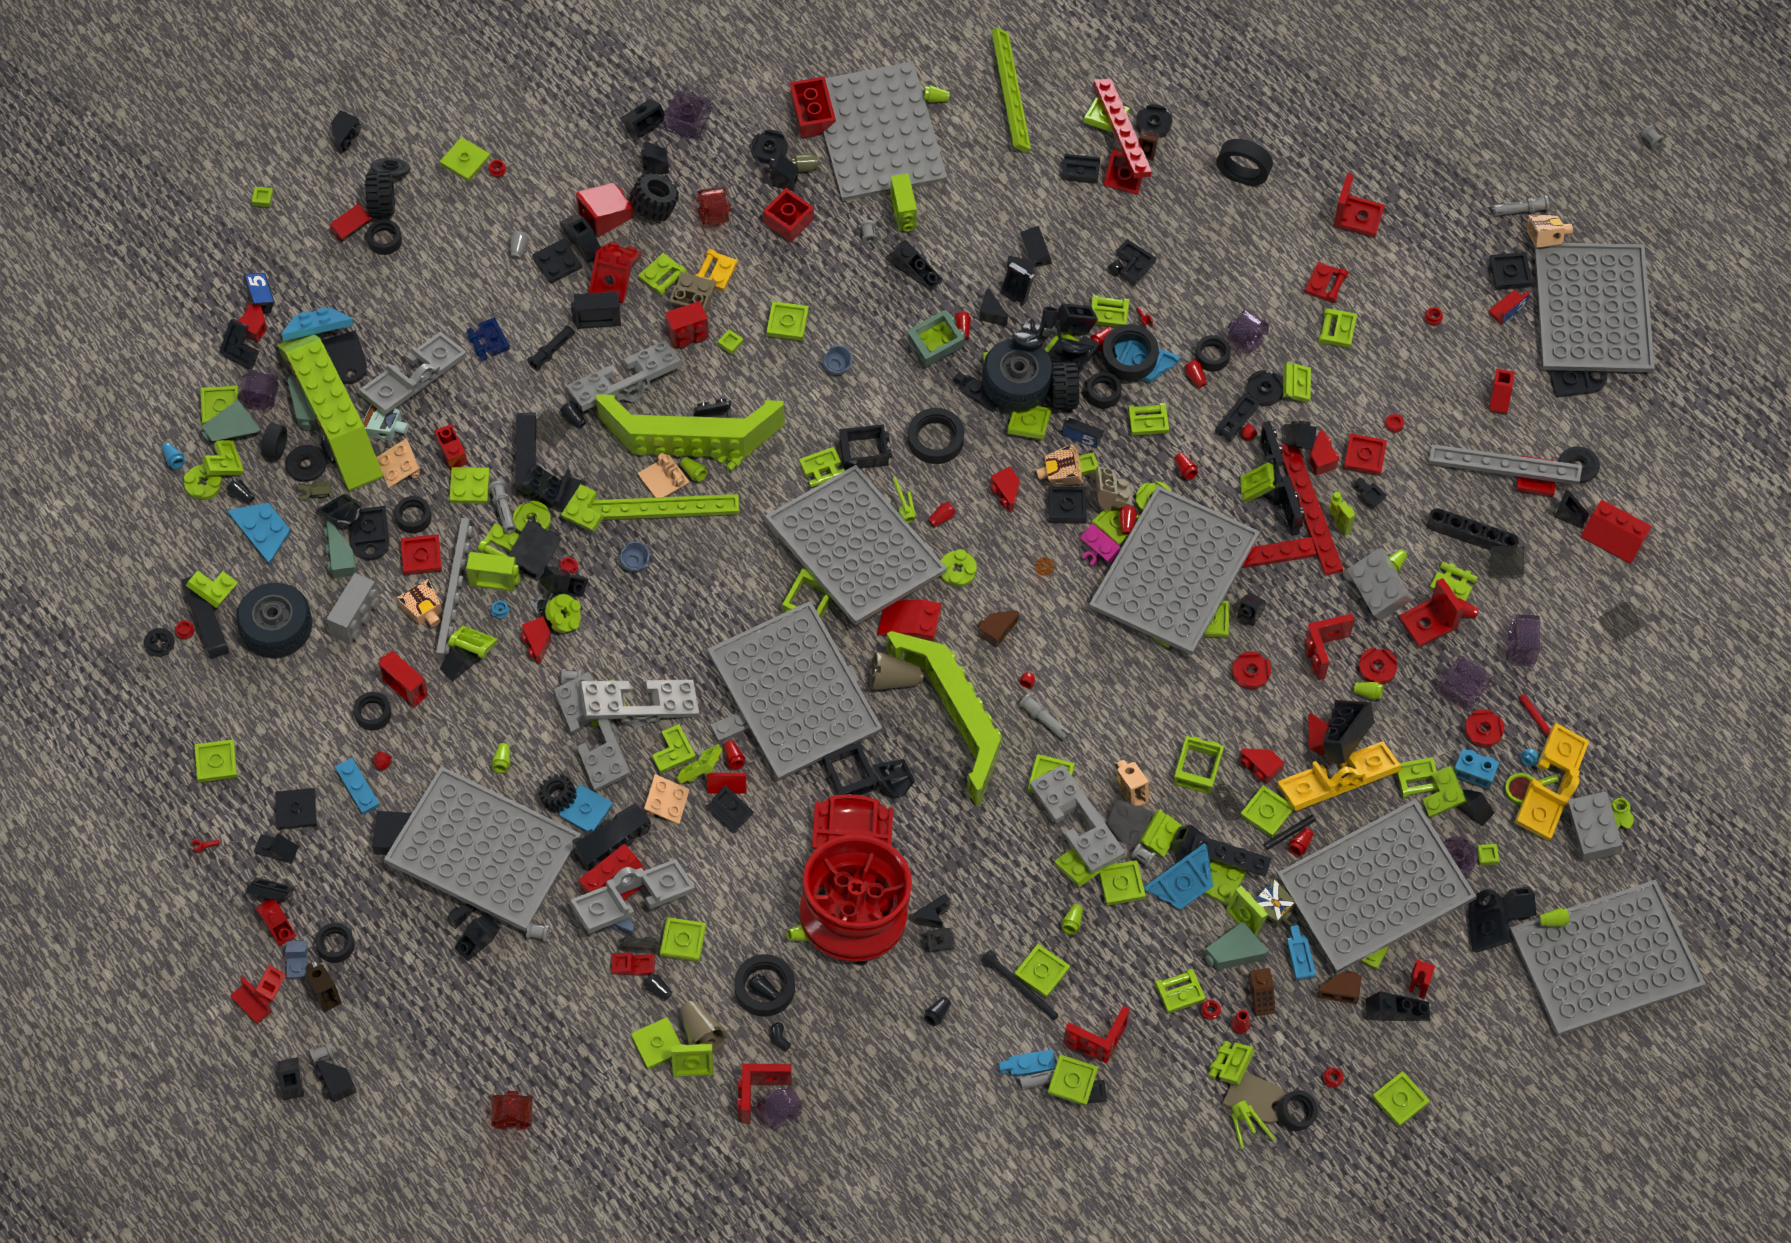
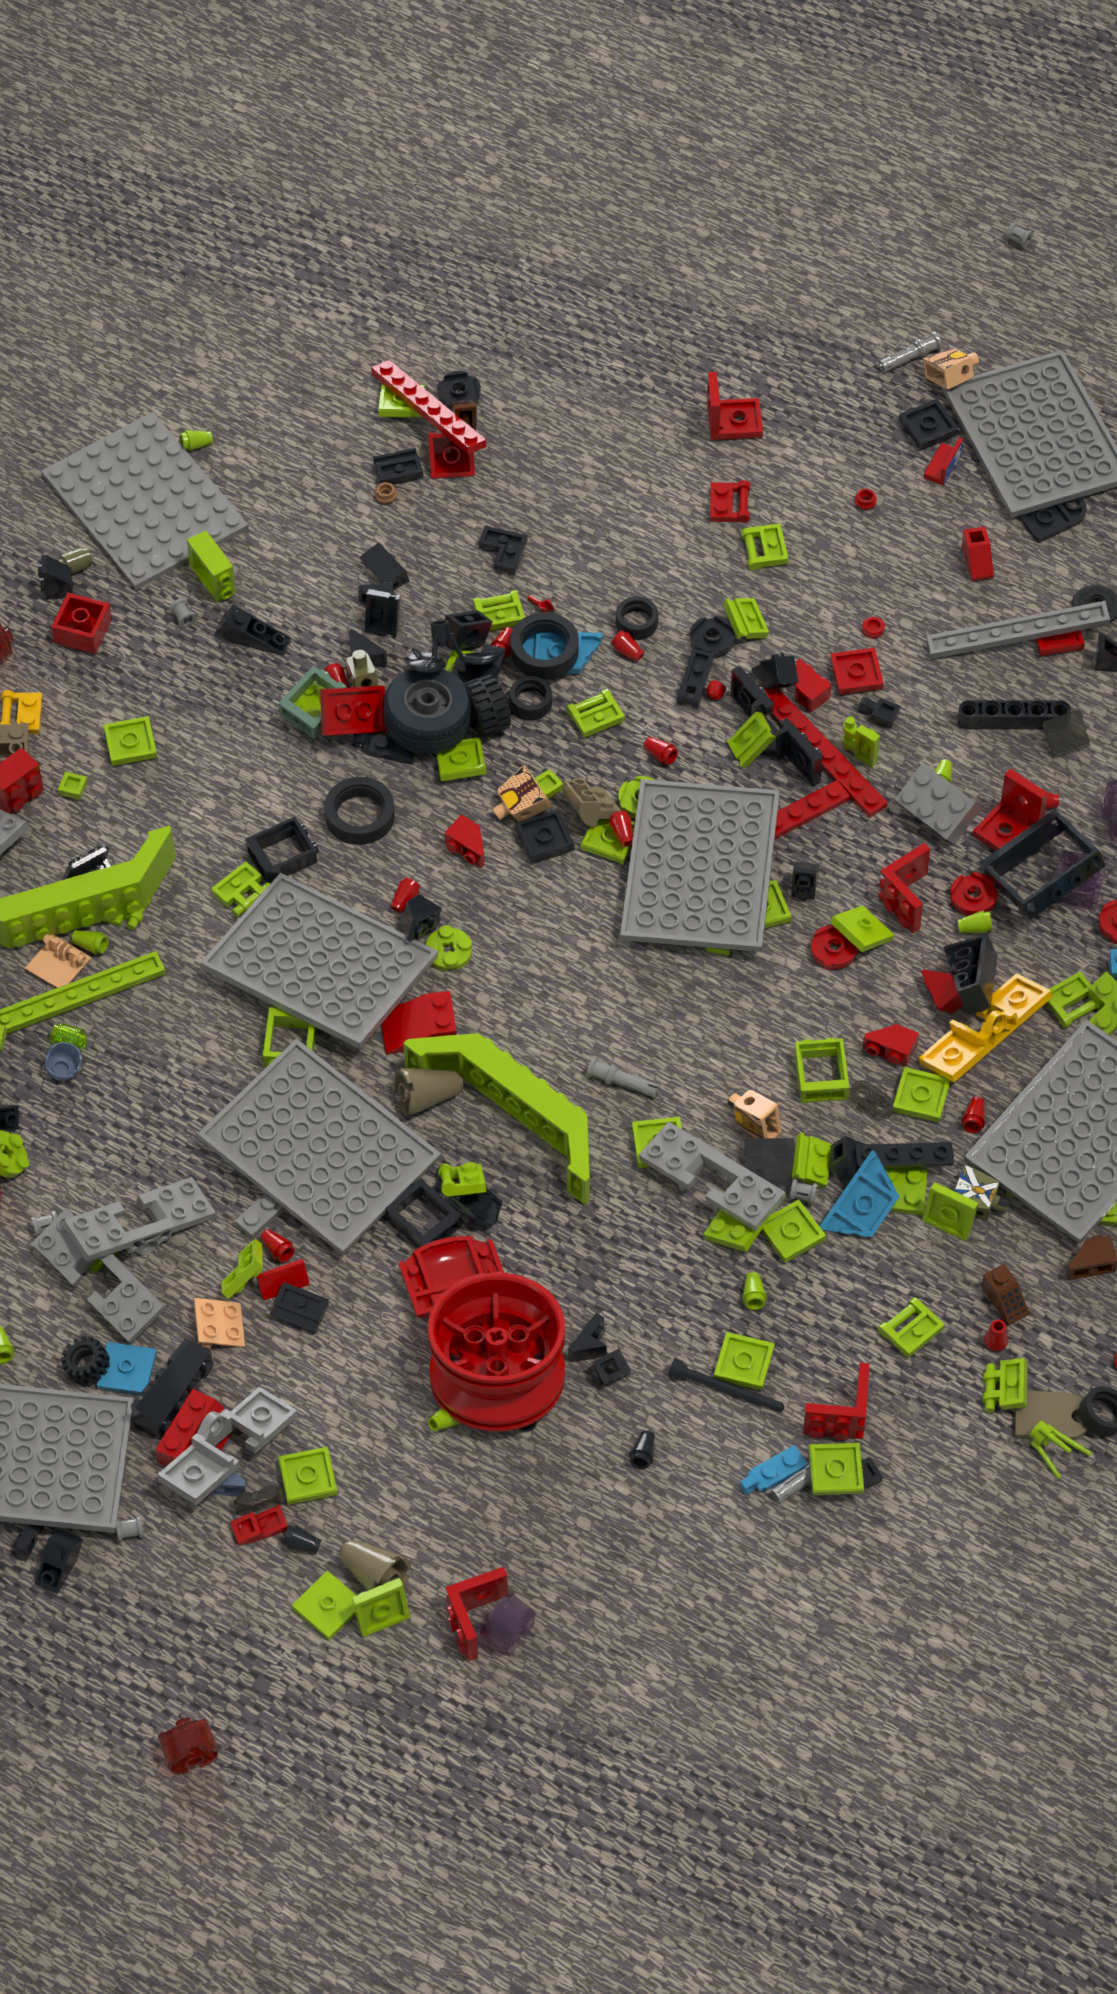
camera: 20 degrees left, 5 degrees down
lime plate [652,724,696,774] -> none
black tyre [734,954,795,1017] -> none
black cone [749,974,780,1001] -> none
black plate [752,130,788,164] -> none
black arm [770,1022,791,1052] -> none
red slope [790,76,836,138] -> none
sand blue hair [823,345,852,375] -> none
lime plant [893,477,917,523] -> none
reddish brown slope [977,610,1020,648] -> none
lime plate [991,27,1031,153] -> none
red hinge [1019,672,1036,689] -> none
clear orange plate [1035,557,1054,576] -> none
panel [1062,417,1104,448] -> none
dark pink brick [1080,523,1121,566] -> none
black hinge [1107,260,1123,276] -> none
red plate [1201,1000,1221,1020] -> none
sand green slope [1205,922,1268,970] -> none
black tyre [1216,139,1273,186] -> none
clear purple brick [1227,309,1269,353] -> none
black bar [1263,815,1316,850] -> none
dark azure hinge [1287,925,1316,981] -> none
lime plate [1430,562,1478,601] -> none
none -> clear neon green brick [50,1023,88,1050]
none -> red plate [320,685,387,736]
none -> olive torso [346,650,378,687]
none -> medium nougat plate [375,482,397,504]
none -> black slope [401,894,442,942]
none -> lime plate [438,1162,486,1196]
none -> lime plate [830,905,895,952]
none -> black window [980,809,1106,920]

